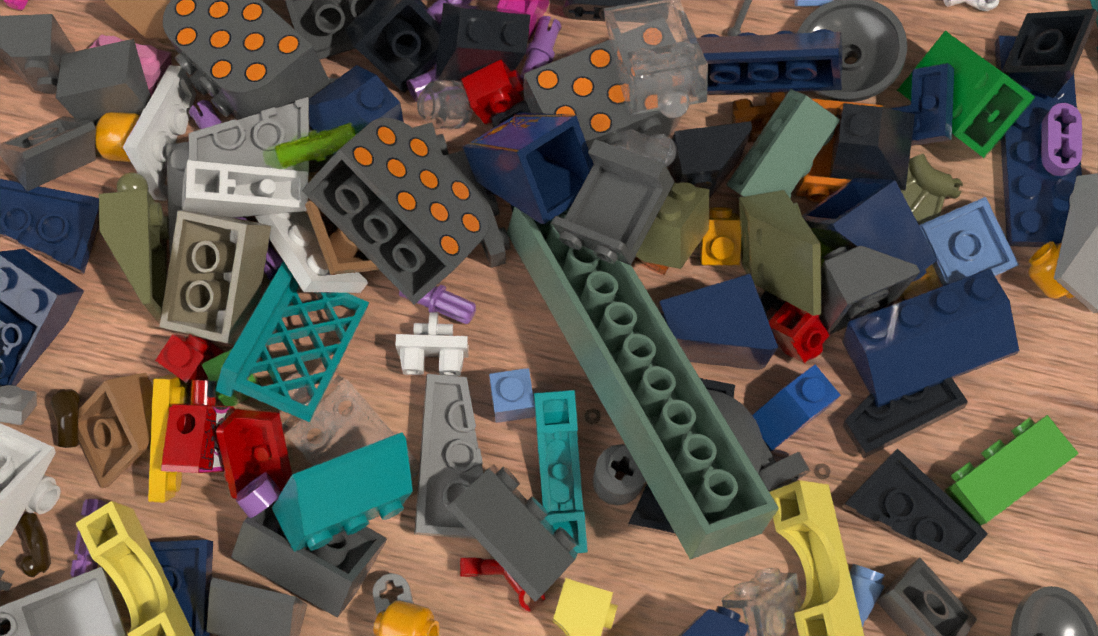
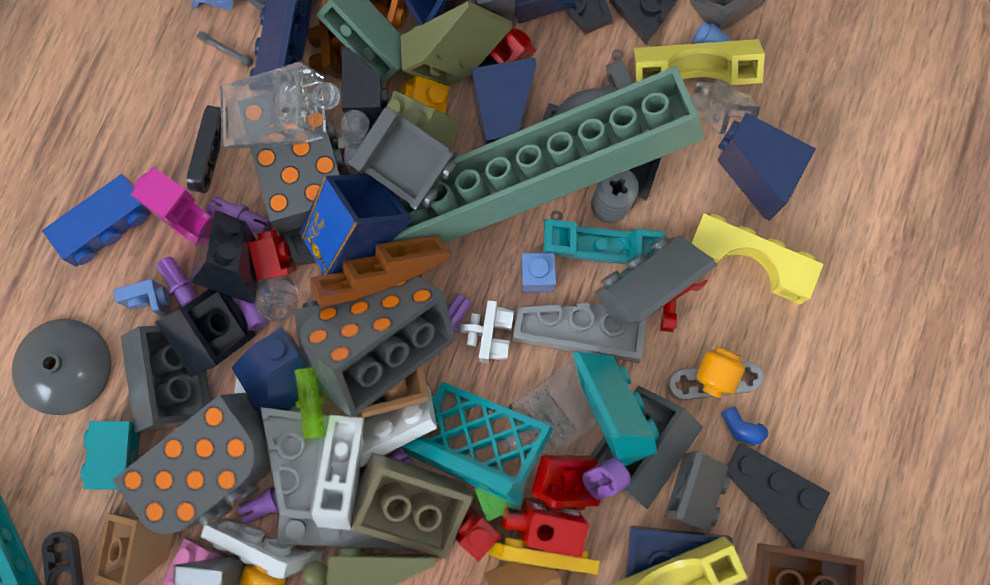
camera: 80 degrees left, 5 degrees up
blue slope [752,364,841,452] -> none
none -> dark orange slope [310,235,451,308]

